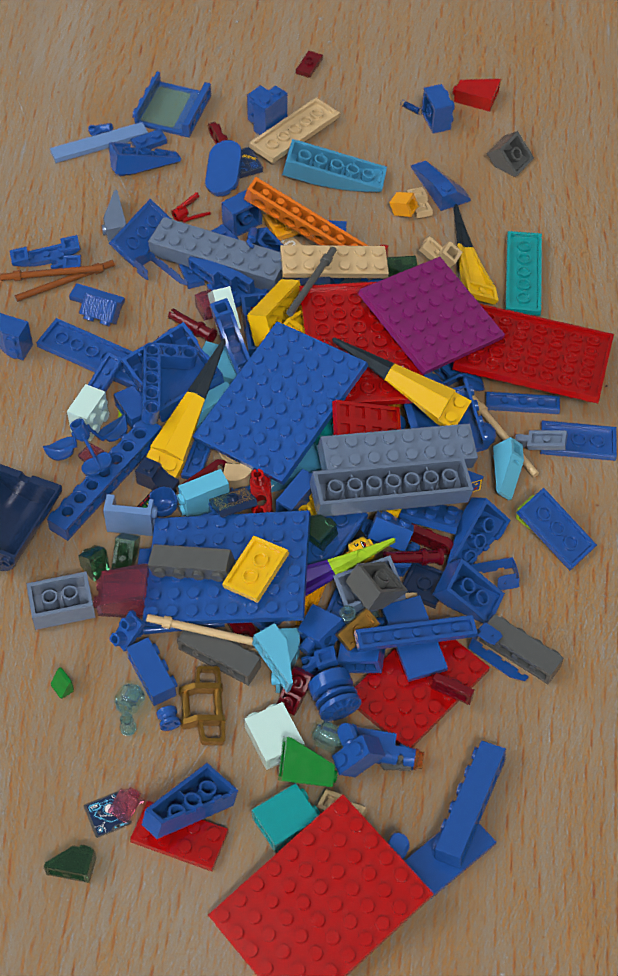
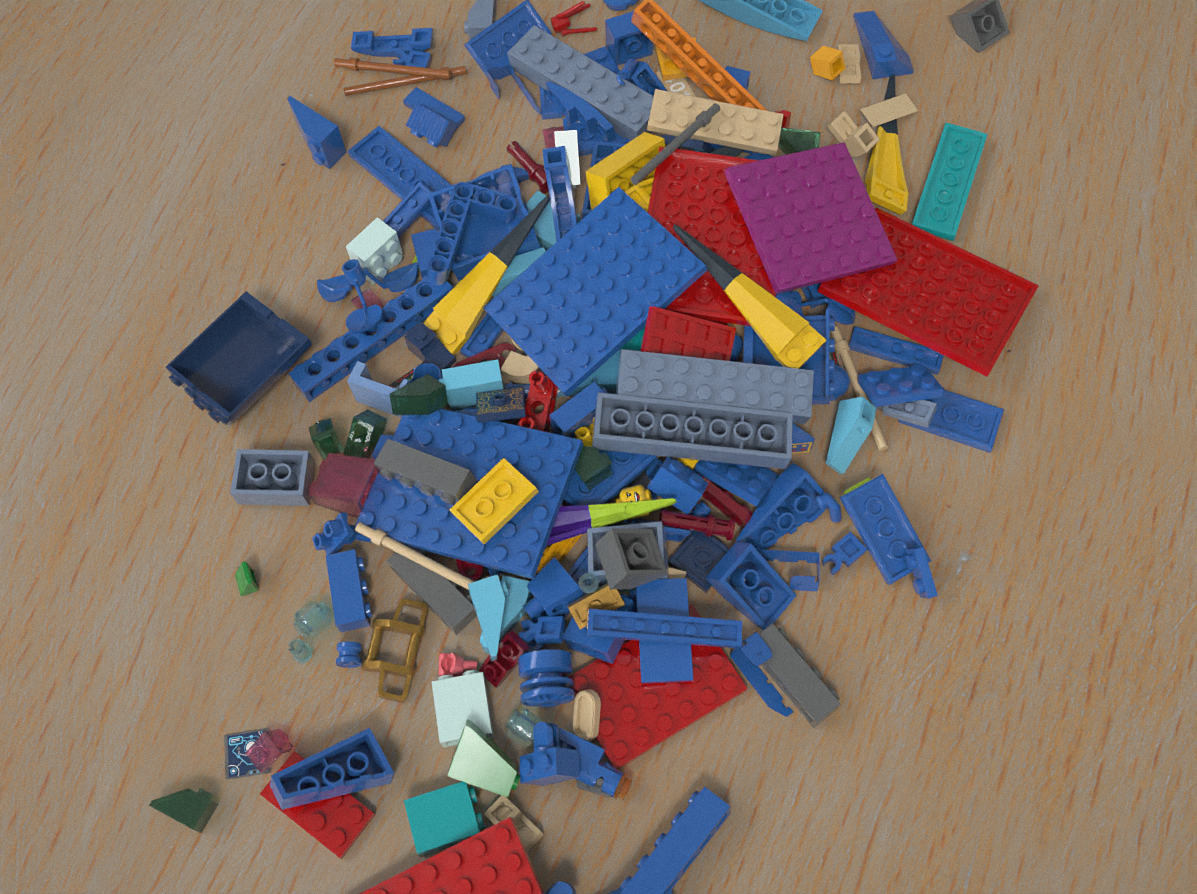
camera: 20 degrees right, 10 degrees up
dark red plate [432,673,475,705] -> none
none -> clear green slope [389,374,448,415]
none -> coral piece [439,652,477,677]
none -> tan tile [573,689,601,741]
none -> blue arm [816,493,842,523]
none -> blue plate [822,532,868,575]
none -> blue plate [857,365,944,407]
none -> tan sticker [860,93,918,127]
none -> blue plate [906,547,938,599]

